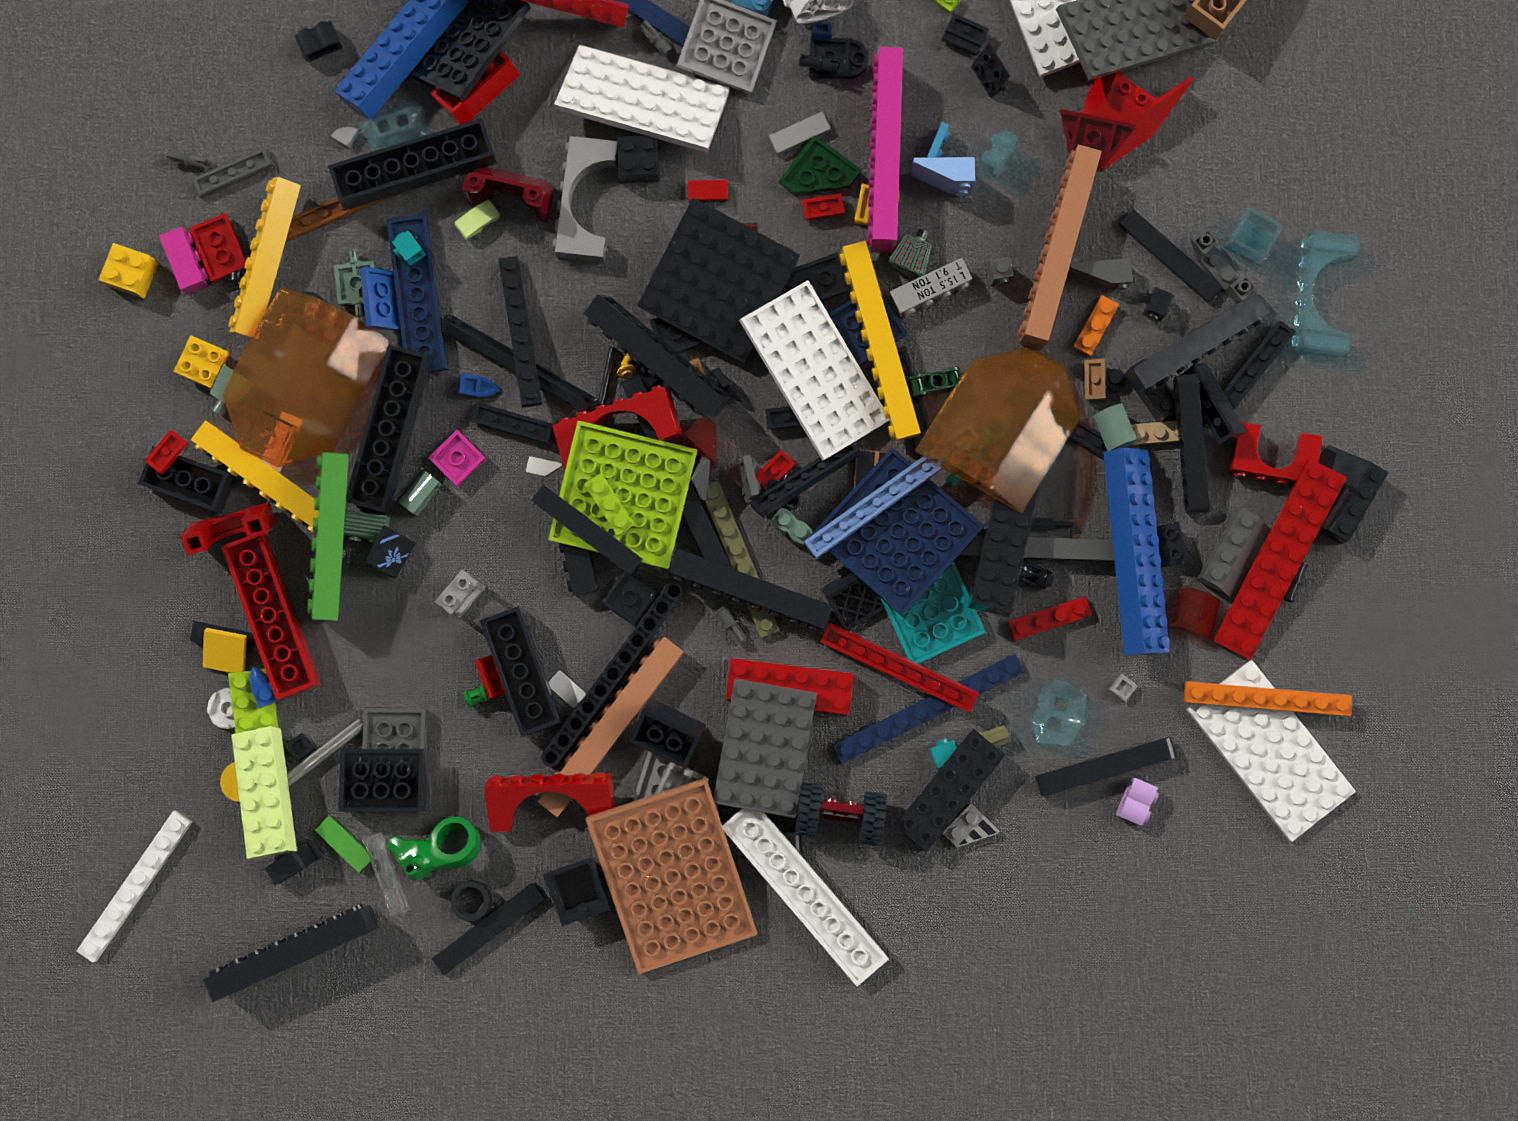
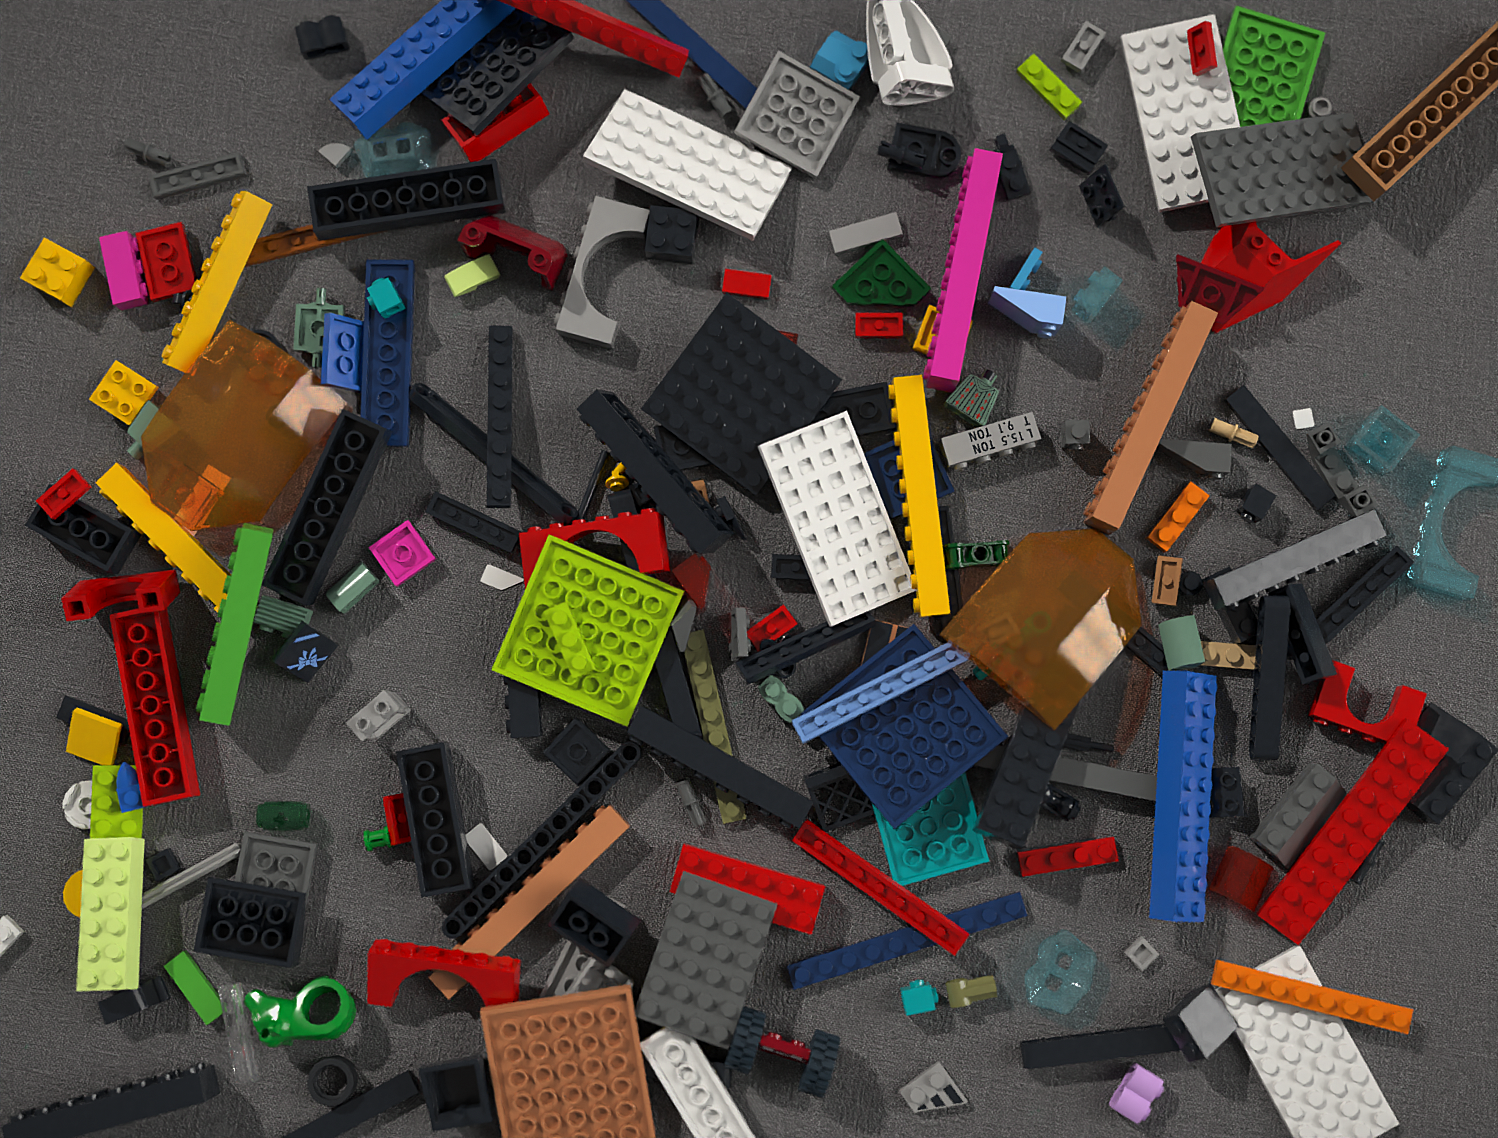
camera: 10 degrees right, 0 degrees up
blue plate [458,373,500,397] -> none
black tile [531,484,643,576] -> none
dark blue tile [812,23,832,41] -> none
black bracket [895,729,1005,852] -> none
none -> clear green piece [256,801,311,831]
none -> black hinge [993,133,1031,201]
none -> brick [1162,984,1238,1063]
none -> tan axle [1209,418,1258,448]
none -> white sticker [1293,408,1314,429]

